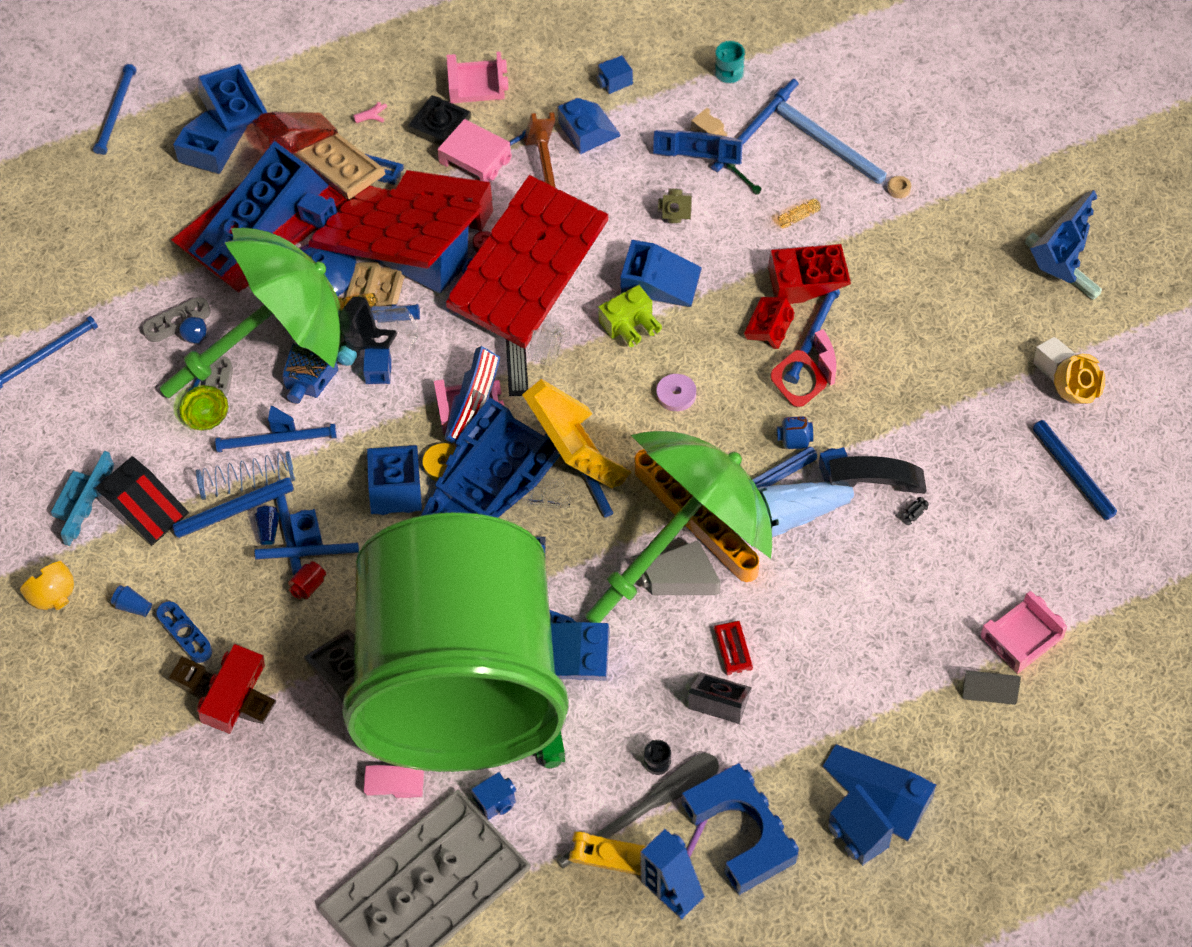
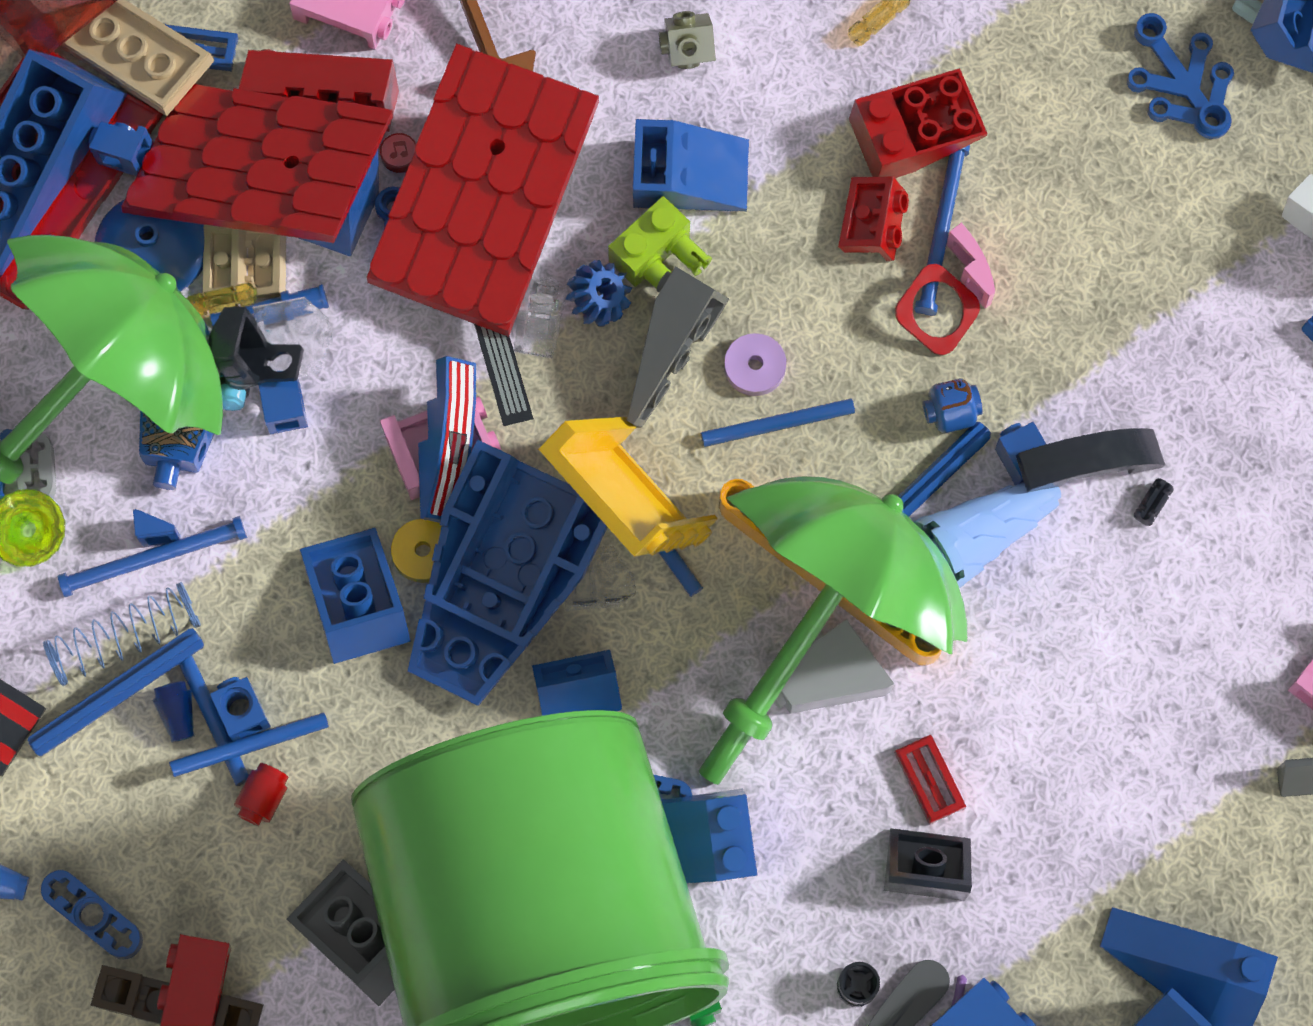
camera: 15 degrees left, 15 degrees up
none -> blue gear [565,260,633,327]
none -> dark grey wedge [627,266,729,427]
none -> blue bar [701,398,855,447]
none -> blue plant [1127,13,1234,139]

